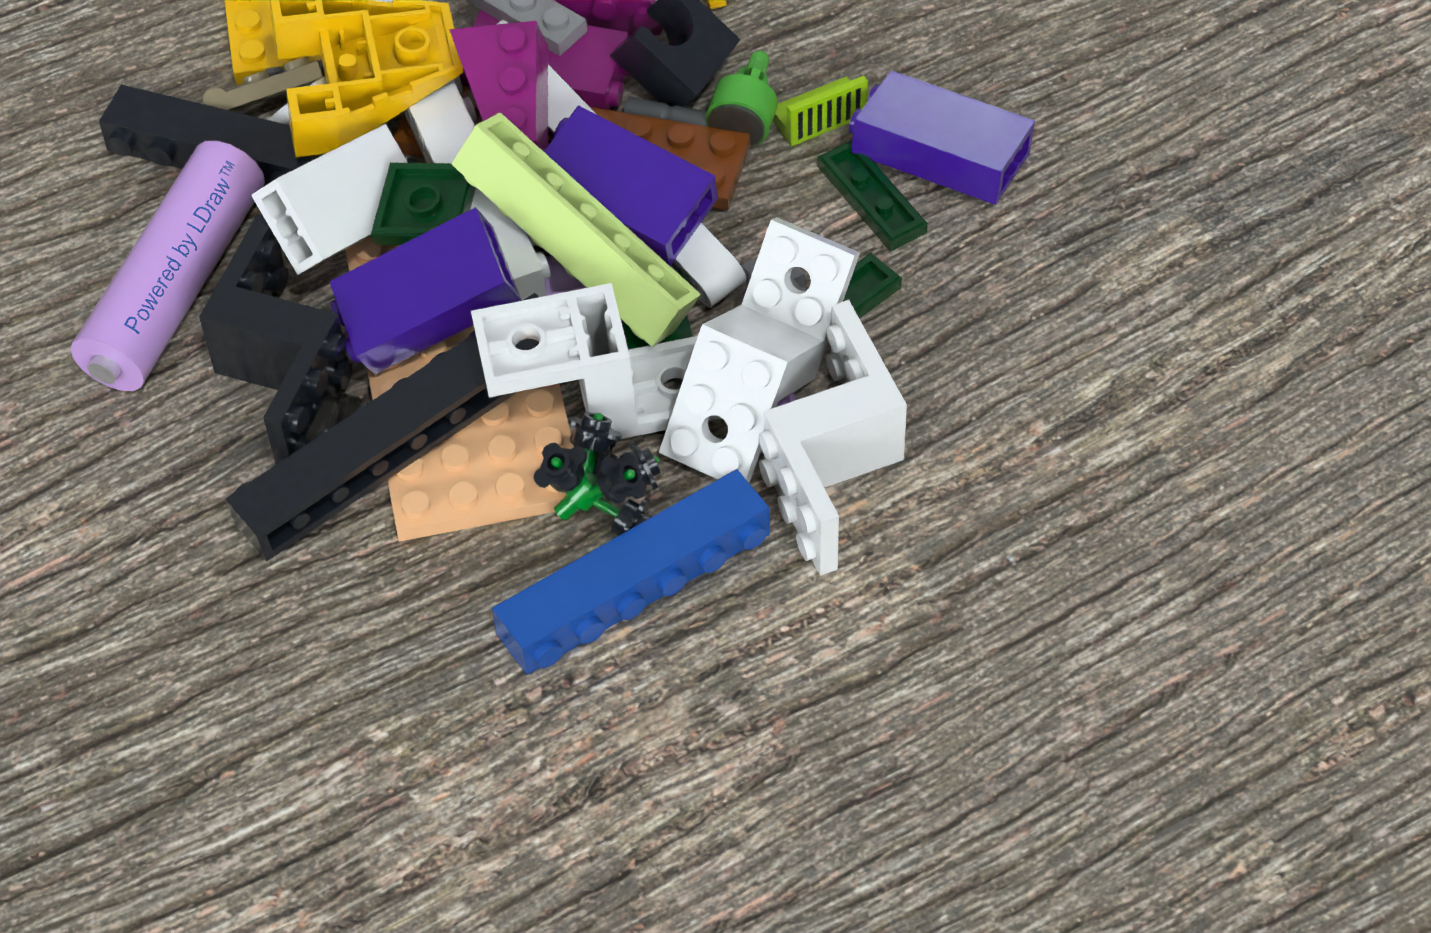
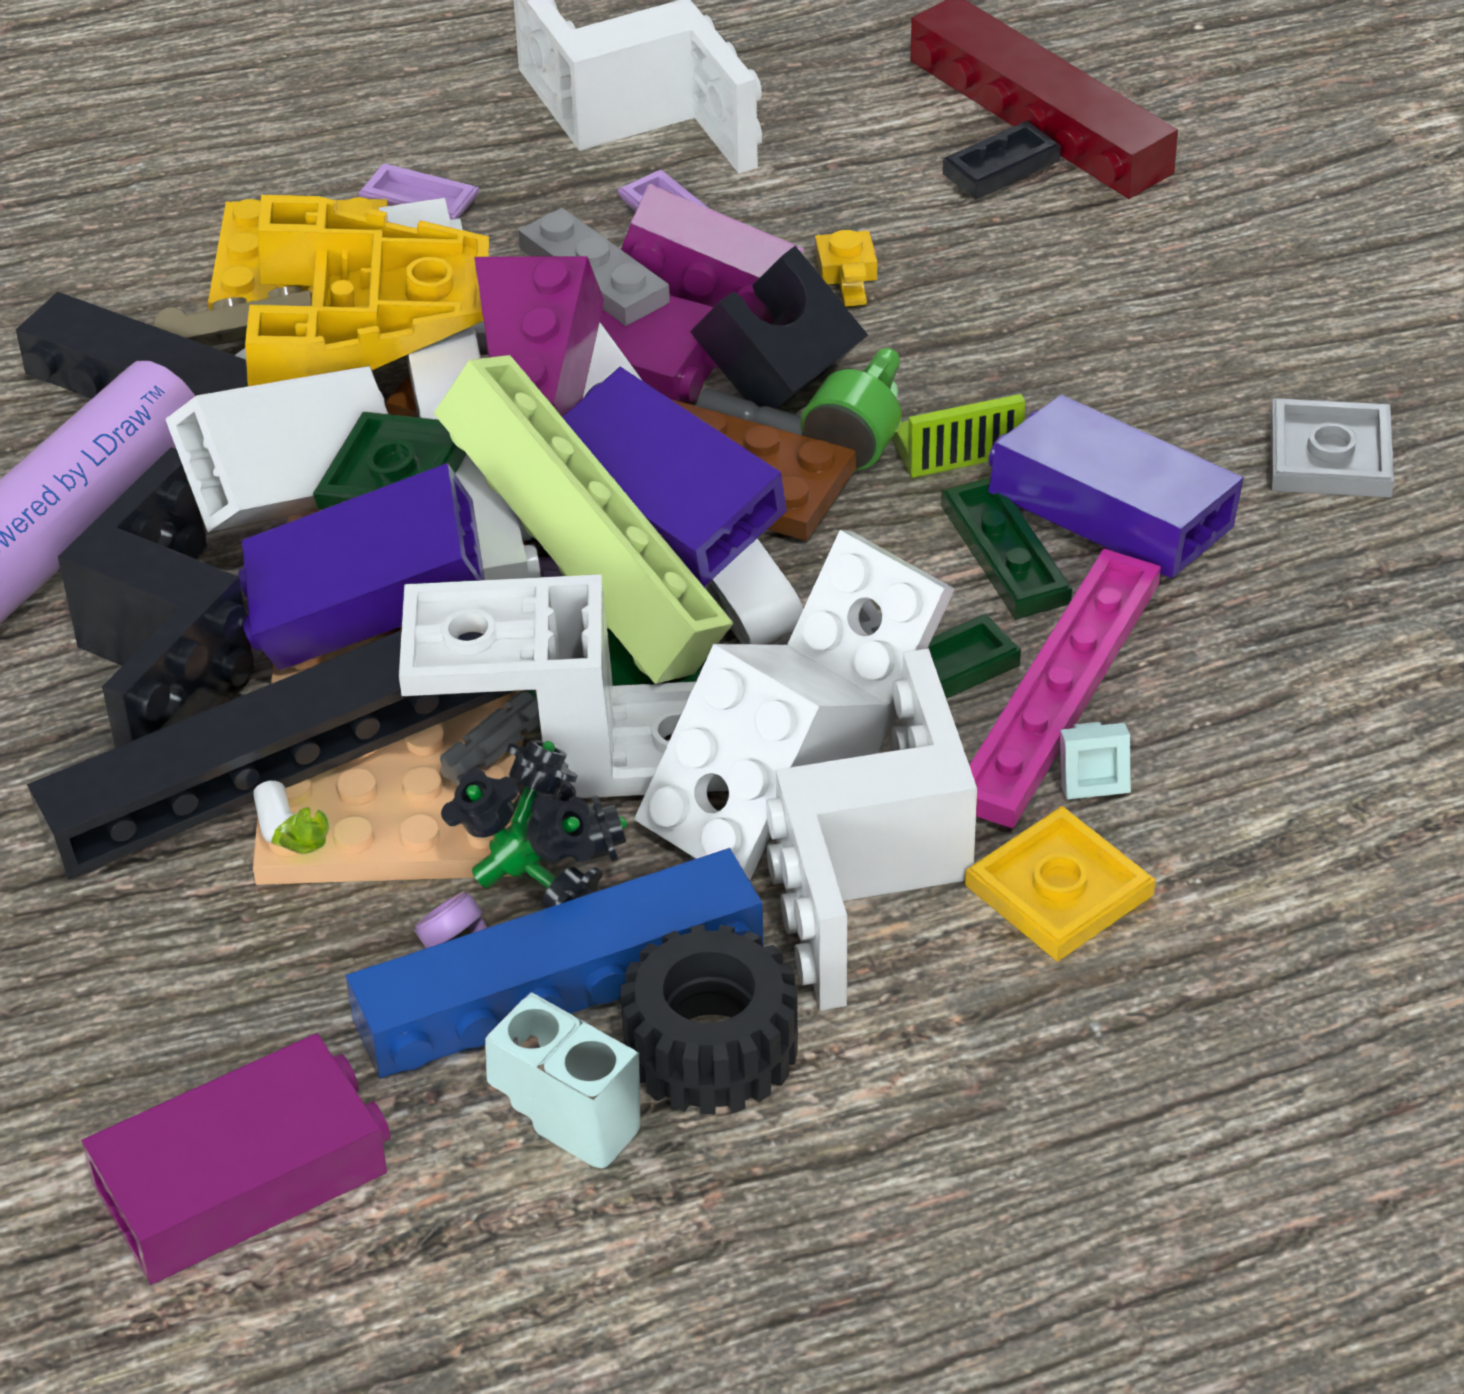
camera: 10 degrees right, 10 degrees down
none -> magenta brick [81,1033,391,1285]
none -> arm [253,781,330,855]
none -> lavender tile [414,891,487,948]
none -> dark grey axle [440,691,540,786]
none -> light aqua piece [485,992,641,1169]
none -> black tyre [621,925,798,1114]
none -> yellow tile [965,806,1156,962]
none -> dark pink plate [969,548,1161,829]
none -> light aqua tile [1060,722,1131,799]
none -> light grey tile [1271,398,1394,498]

